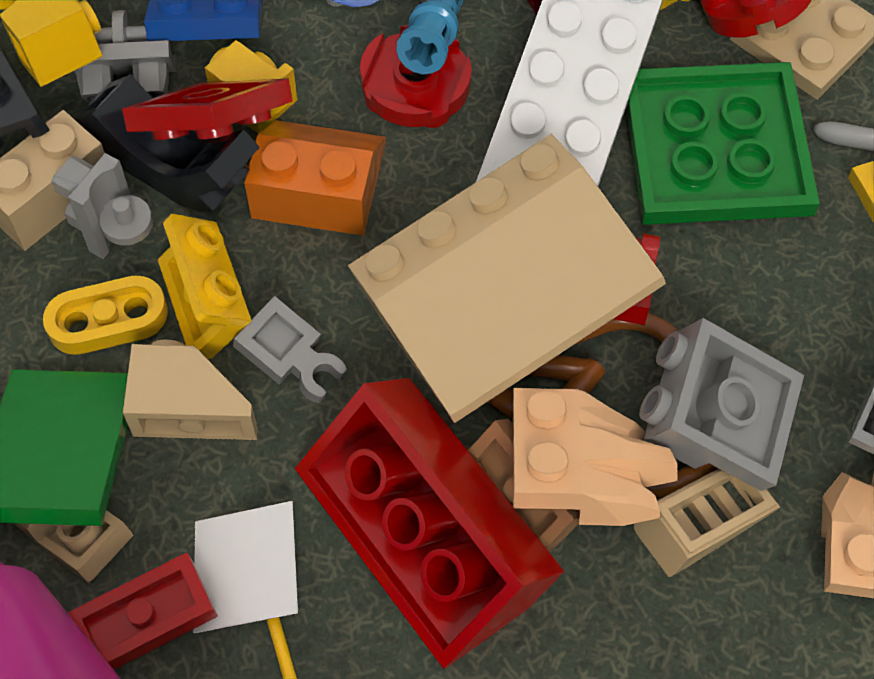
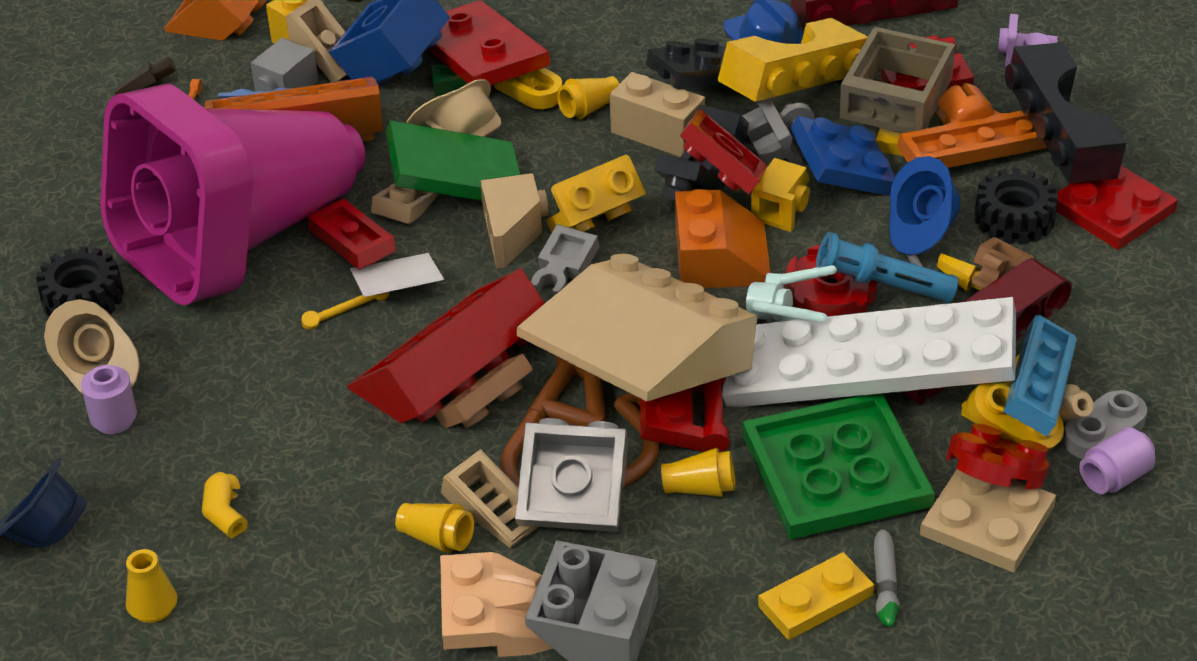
camera: 80 degrees right, 20 degrees down
yellow plate [43,276,168,355] -> none
light grey hips [51,153,153,259] -> none
light nougat plate [513,388,677,526] -> none
none -> yellow cone [395,503,474,554]
none -> yellow cone [661,448,736,497]
none -> light aqua plant [746,265,837,323]

